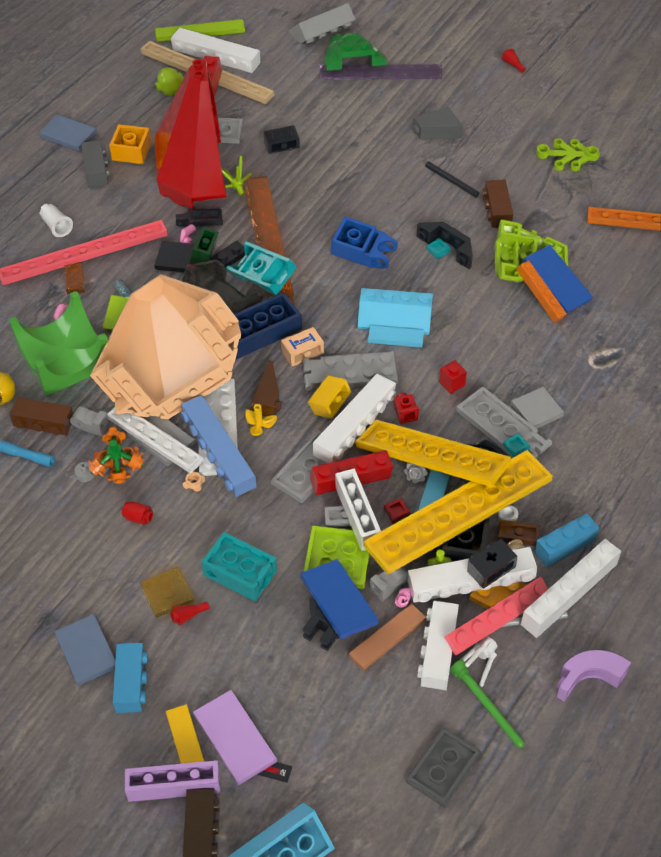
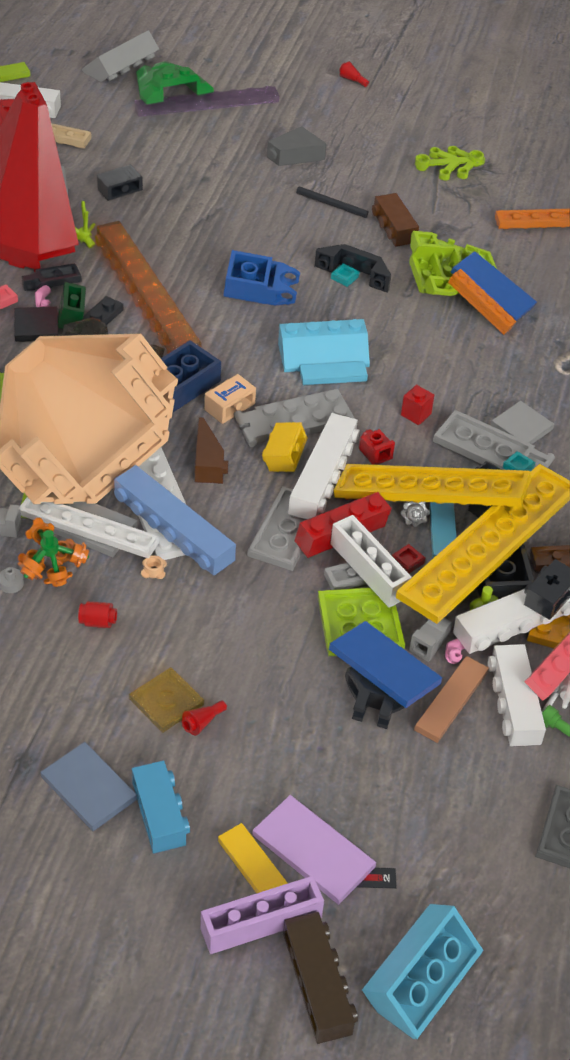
camera: 20 degrees left, 5 degrees down
teal piece [201,532,277,602] -> none
teal piece [226,241,297,295] -> none
yellow plant [245,404,277,436] -> none
white tile [498,505,518,522] -> none

